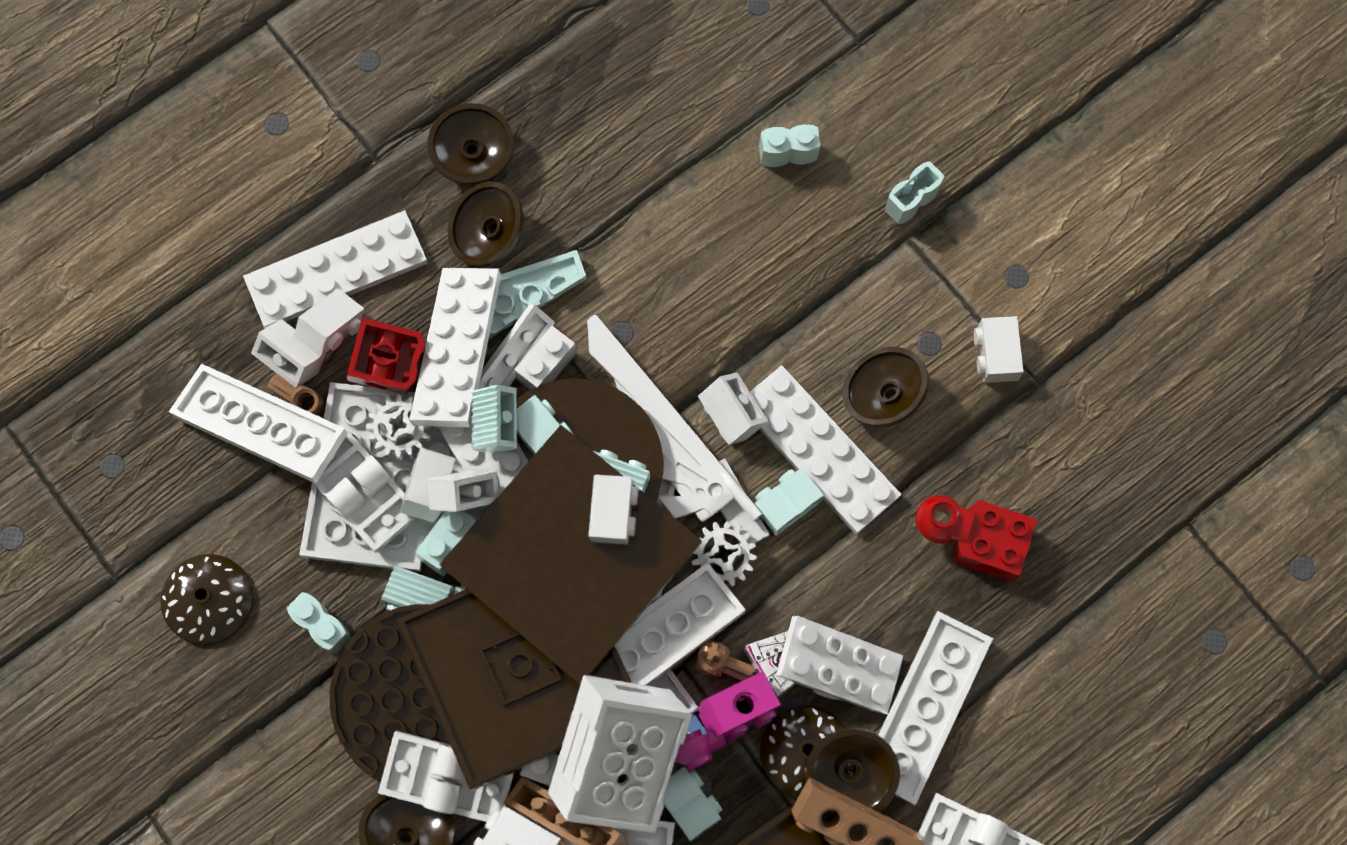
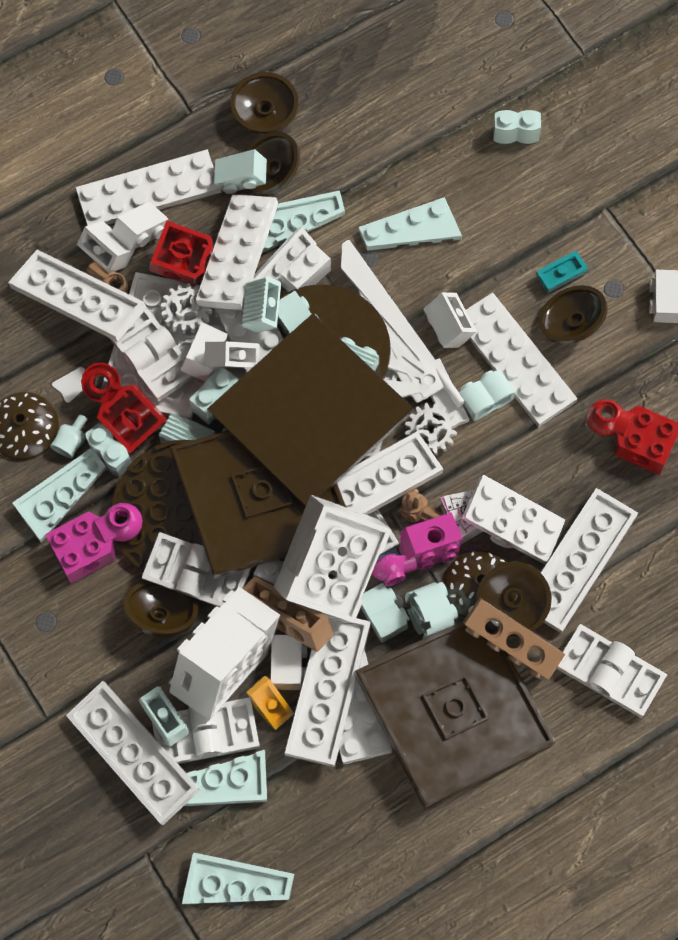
camera: 10 degrees right, 5 degrees down
white brick [589,475,638,545] -> none
light aqua brick [885,162,944,225] -> none
none -> light aqua wing [12,448,106,542]
none -> dark pink brick [45,503,143,584]
none -> light aqua piece [50,414,87,458]
none -> white sticker [52,367,85,403]
none -> red brick [81,362,168,453]
none -> light aqua brick [214,149,267,194]
none -> light aqua wing [359,197,462,251]
none -> light aqua brick [405,582,458,639]
none -> teal plate [536,250,588,293]

